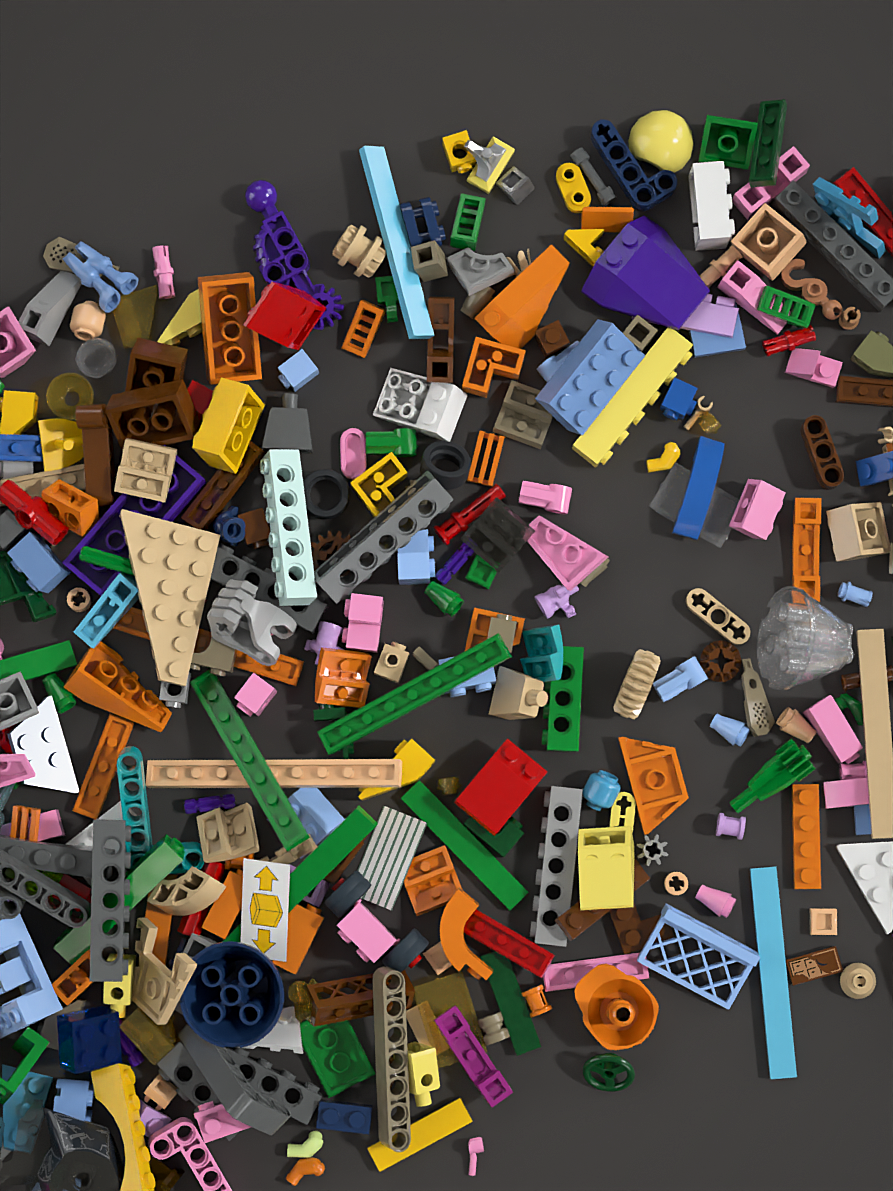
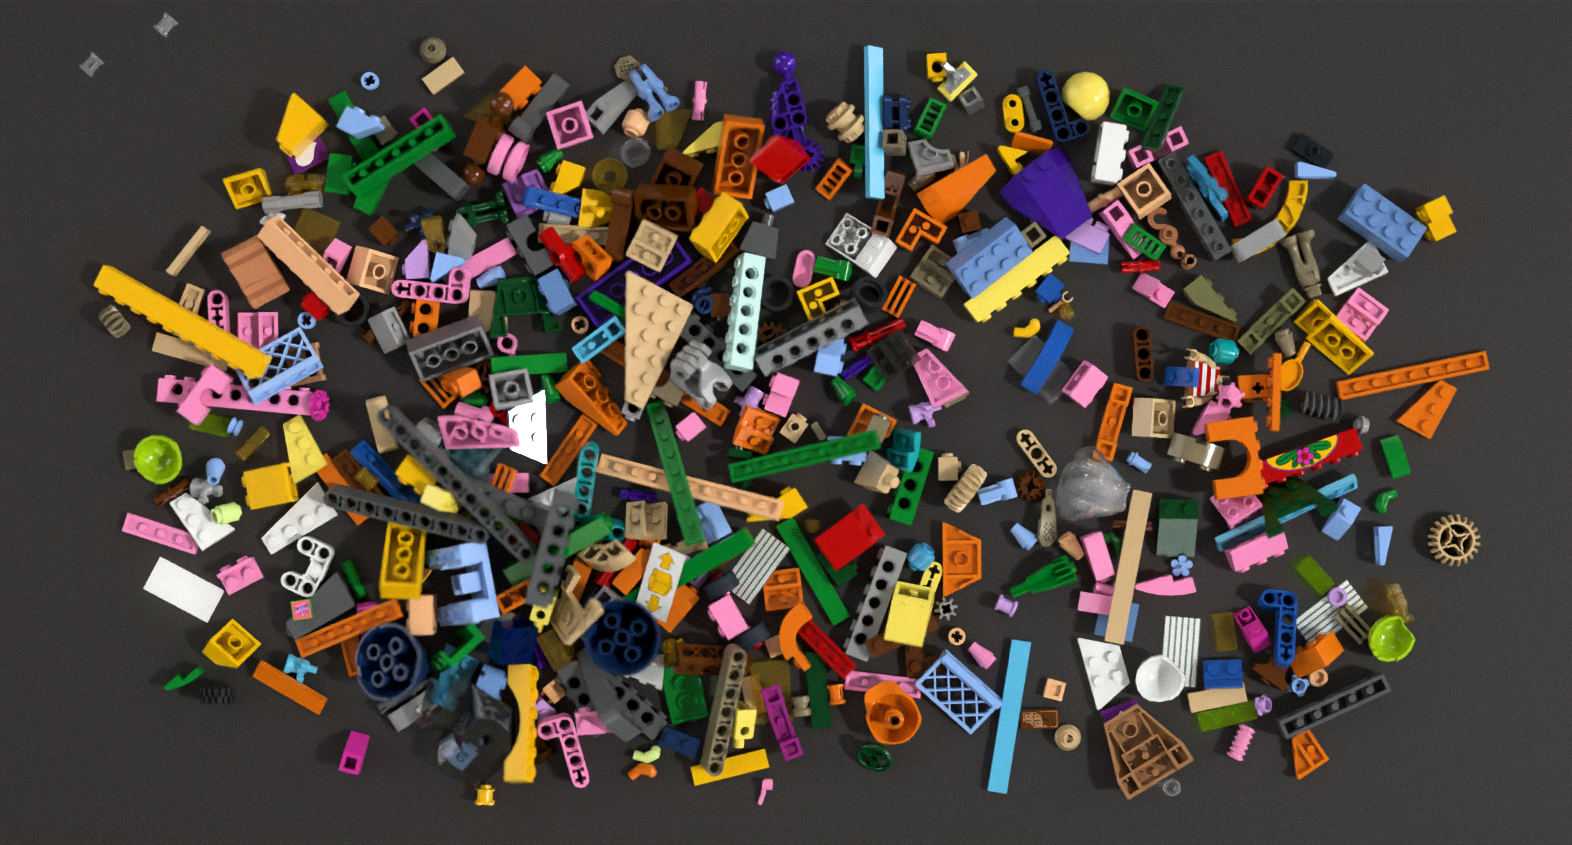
camera: 15 degrees right, 5 degrees up
orange plate [791,784,821,889] -> none
none -> tan brick [937,453,961,481]

